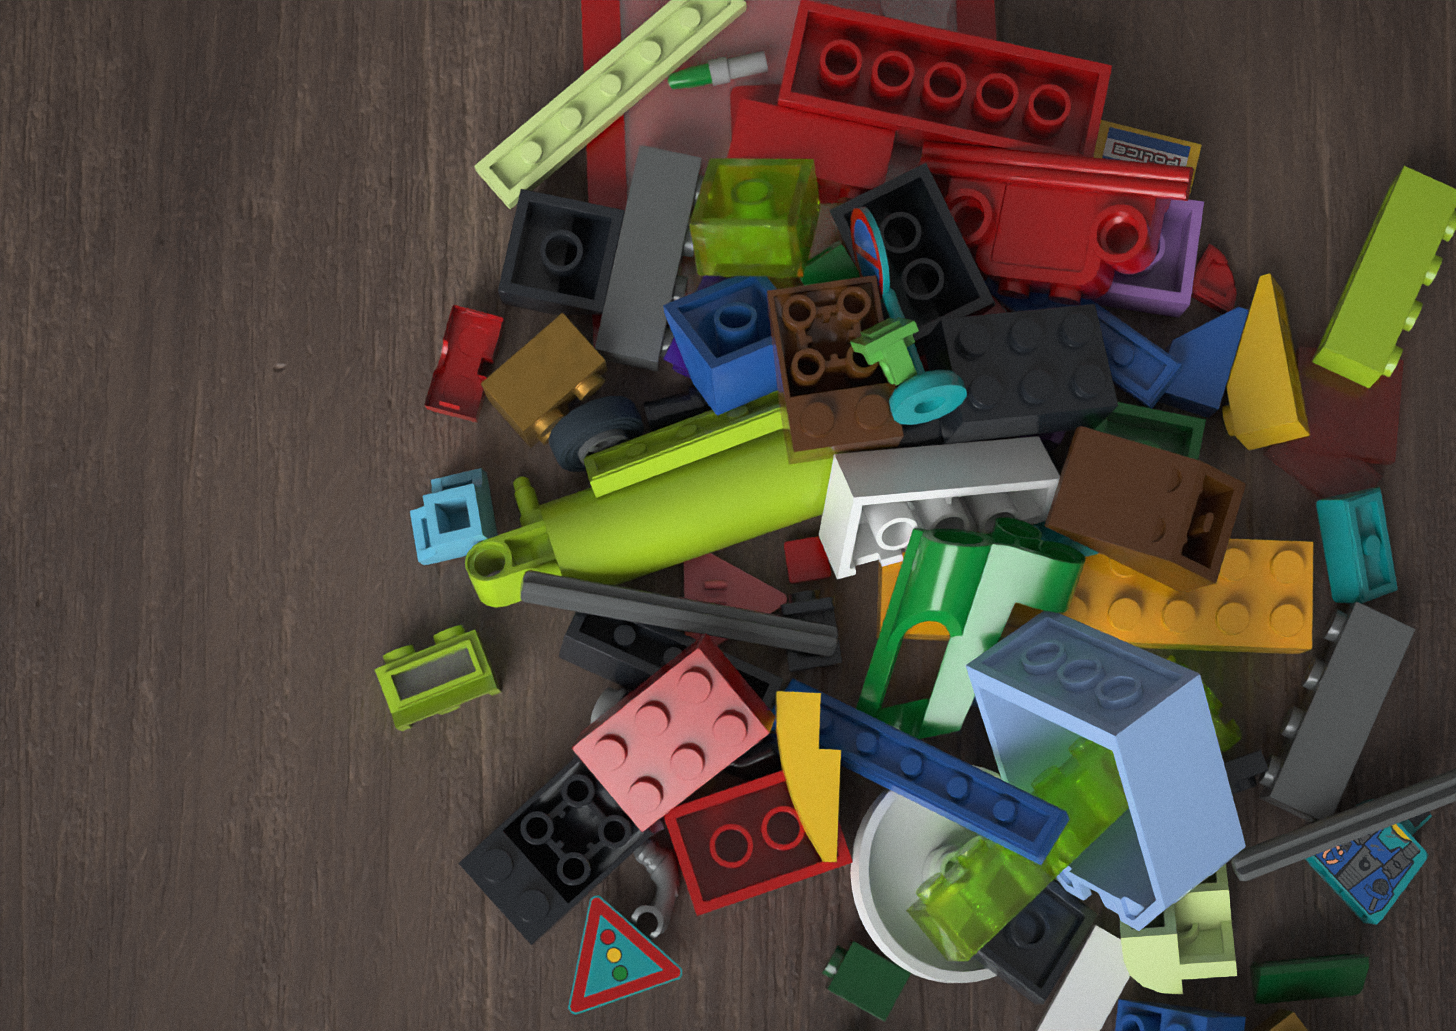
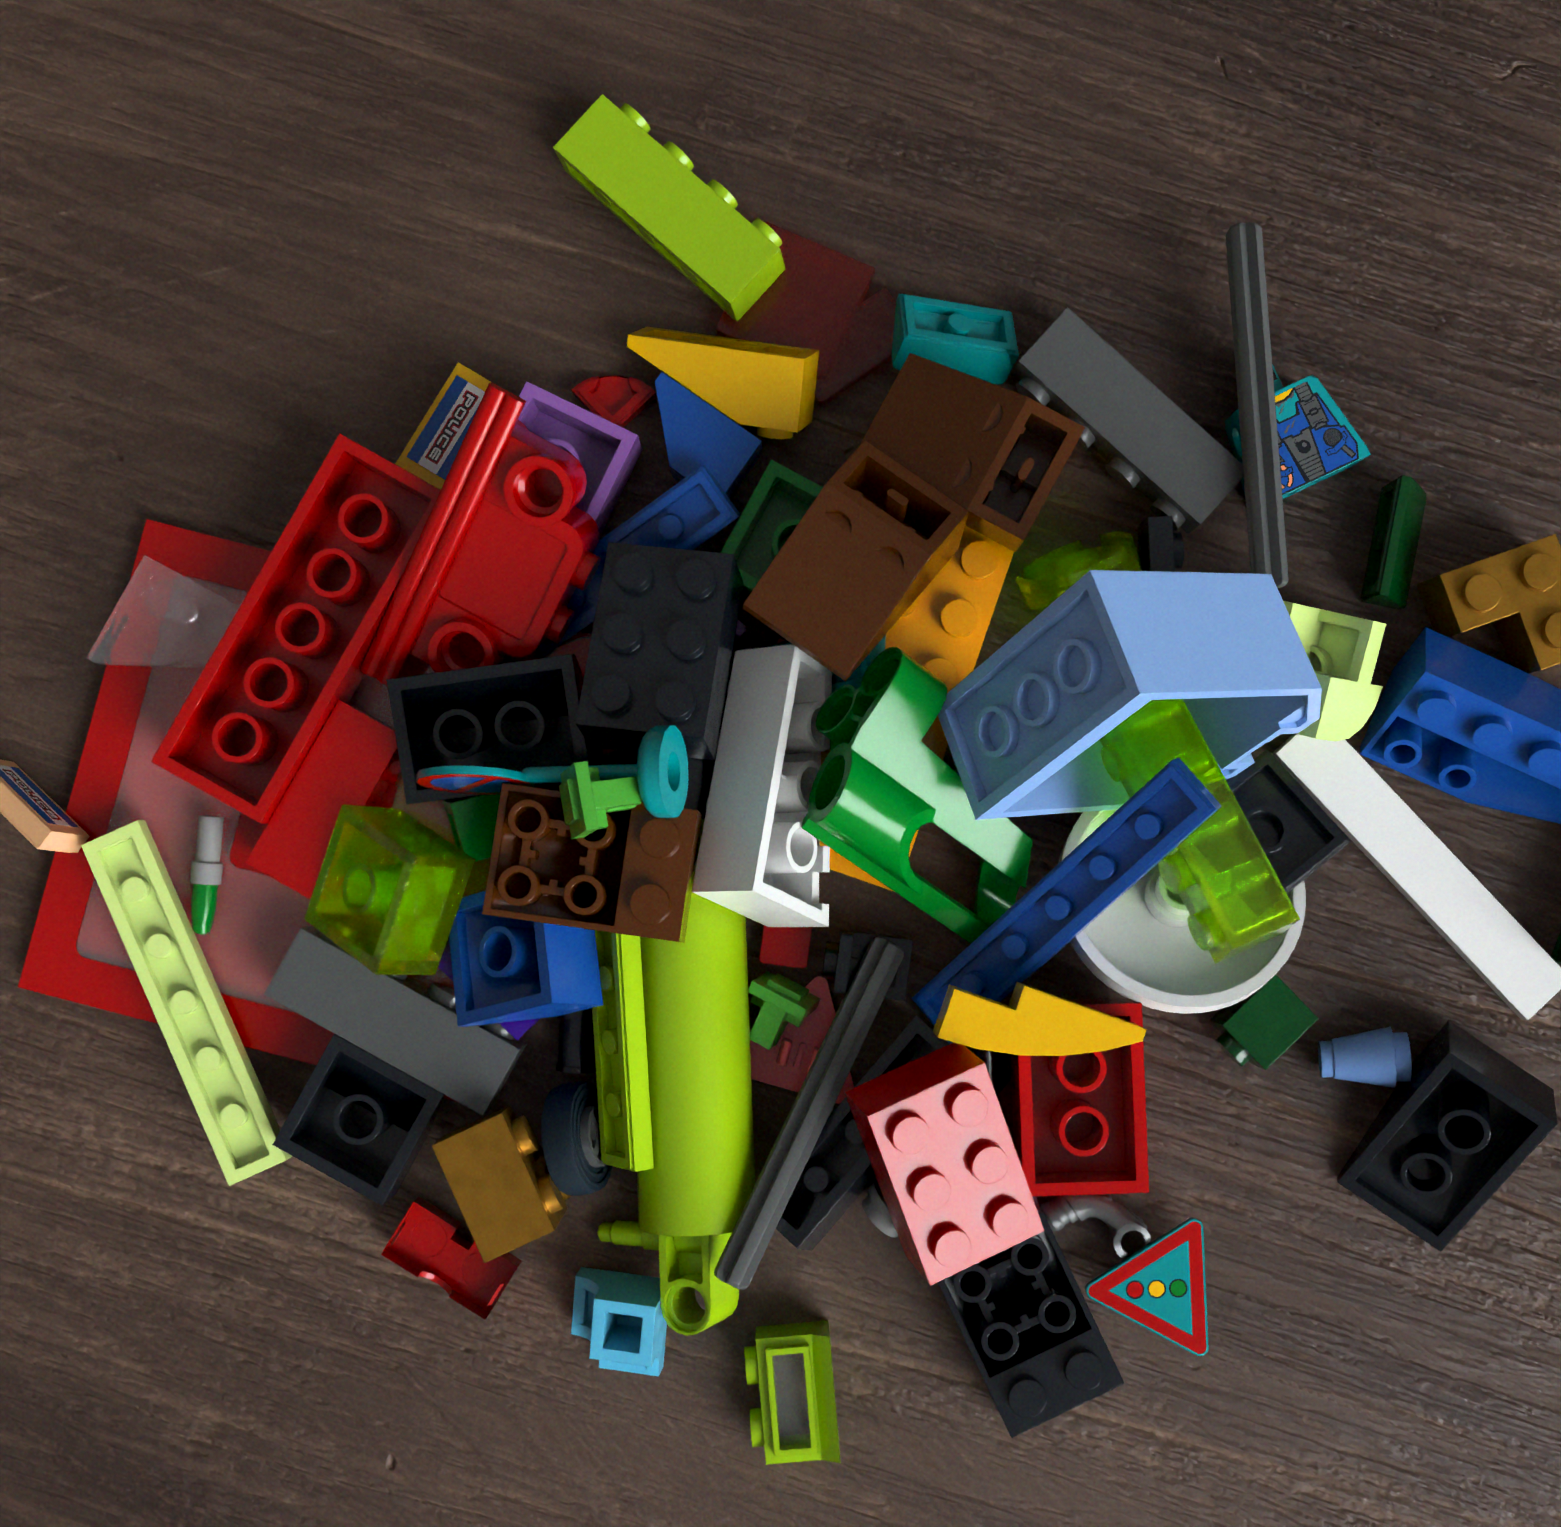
camera: 70 degrees left, 5 degrees up
none -> bright green brick [748,971,820,1050]
none -> reddish brown slope [859,353,1085,552]

